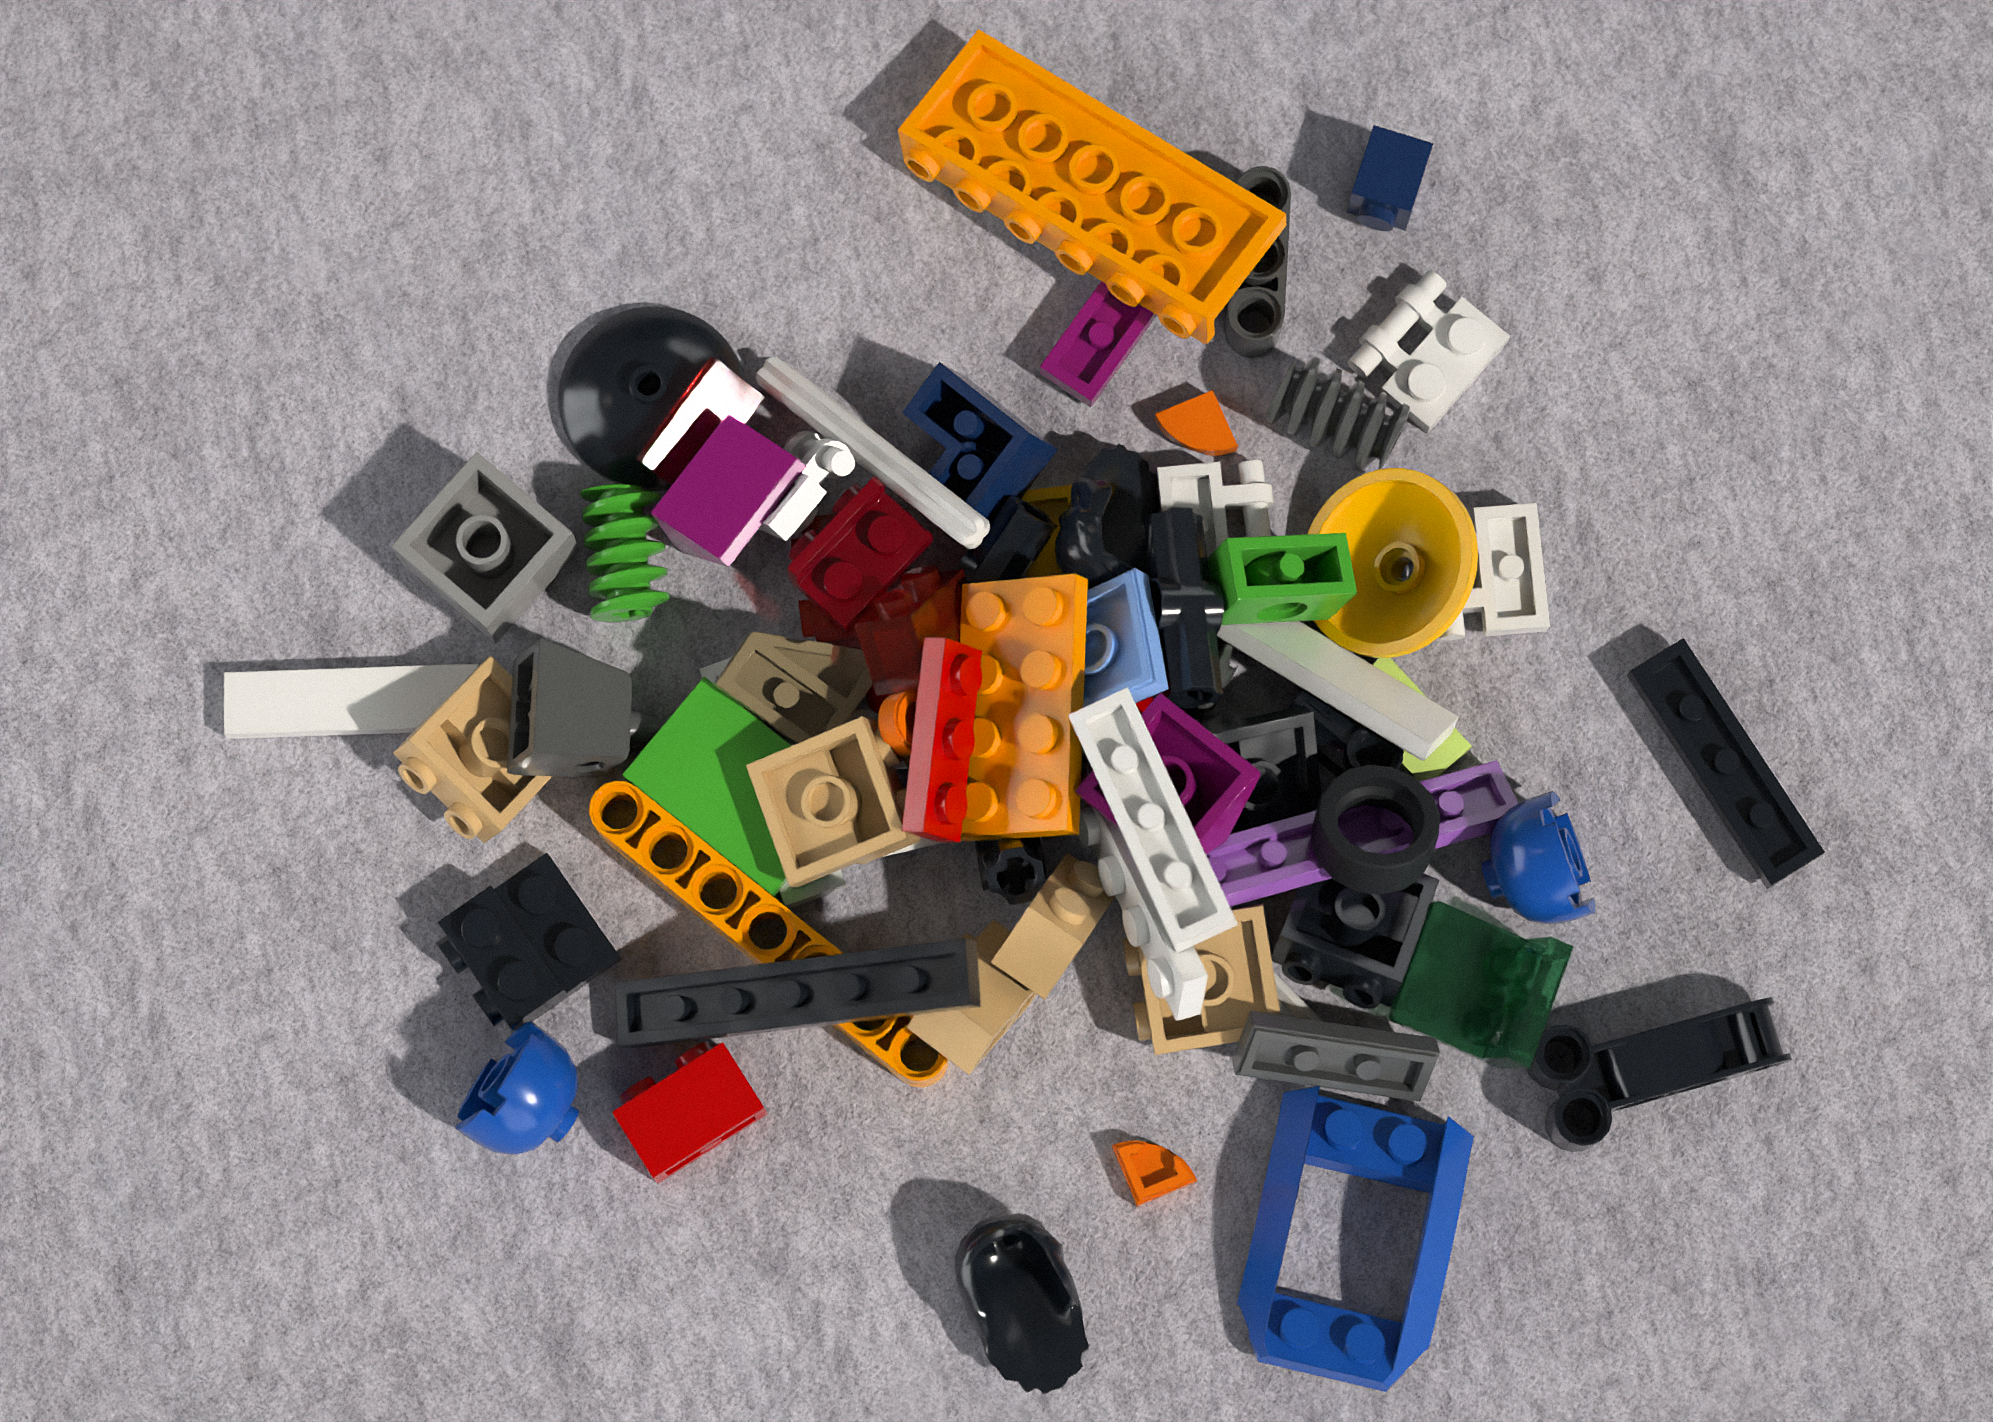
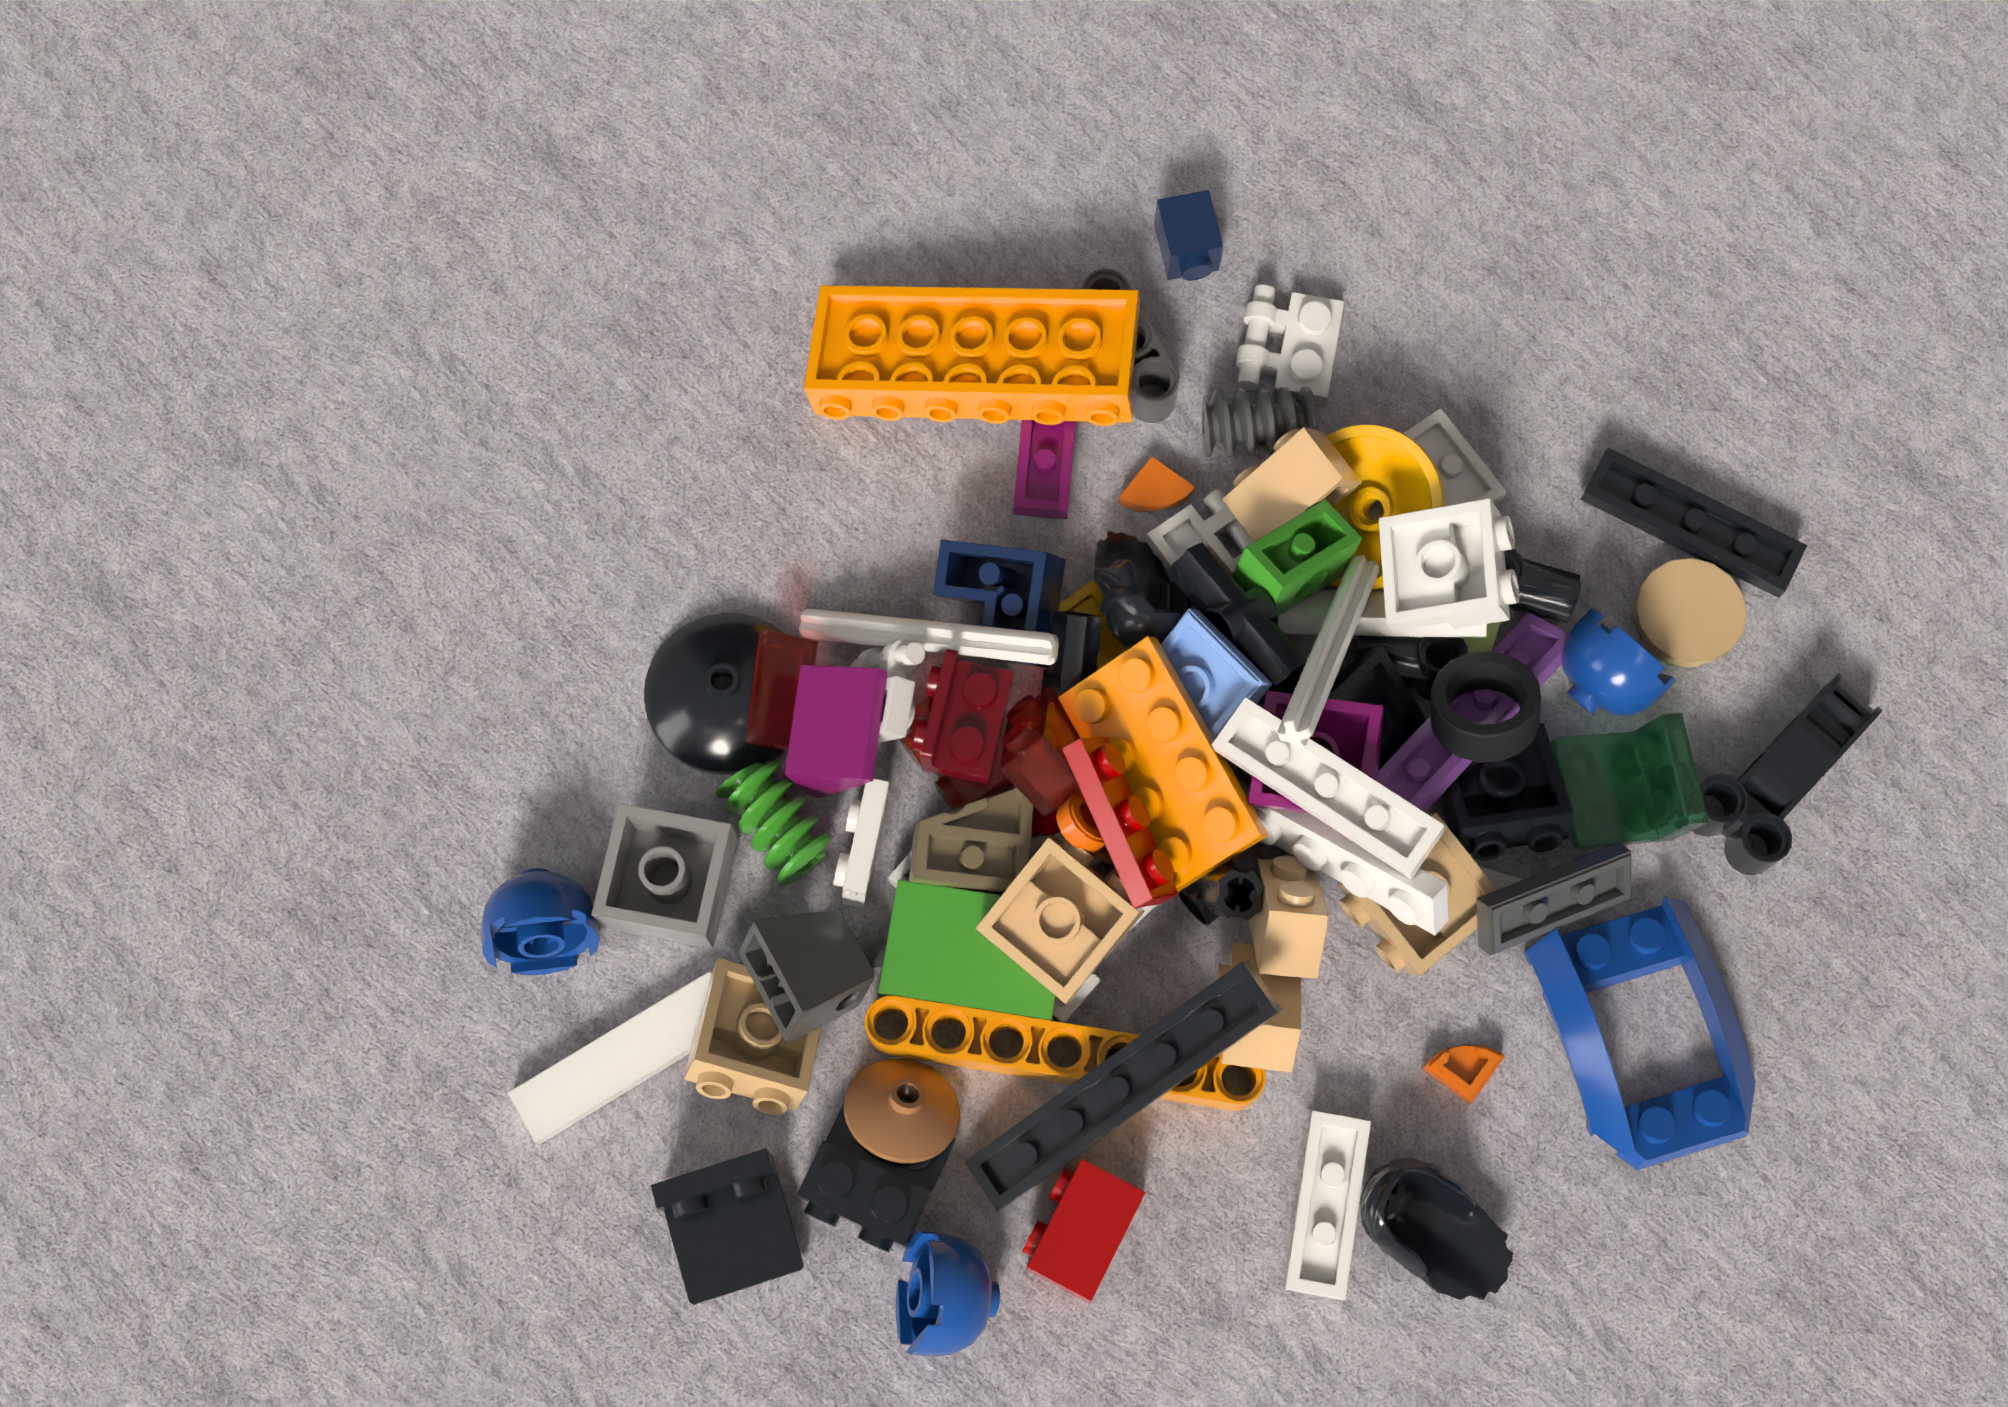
camera: 30 degrees left, 5 degrees down
none -> blue cylinder [481,868,600,975]
none -> black bracket [650,1148,804,1305]
none -> white plate [833,779,889,908]
none -> medium nougat dish [844,1059,960,1163]
none -> tan brick [1222,427,1362,542]
none -> white axle [1278,555,1379,748]
none -> white plate [1284,1111,1371,1301]
none -> white plate [1379,498,1519,631]
none -> black piece [1504,549,1582,623]
none -> tan tile [1632,558,1747,668]

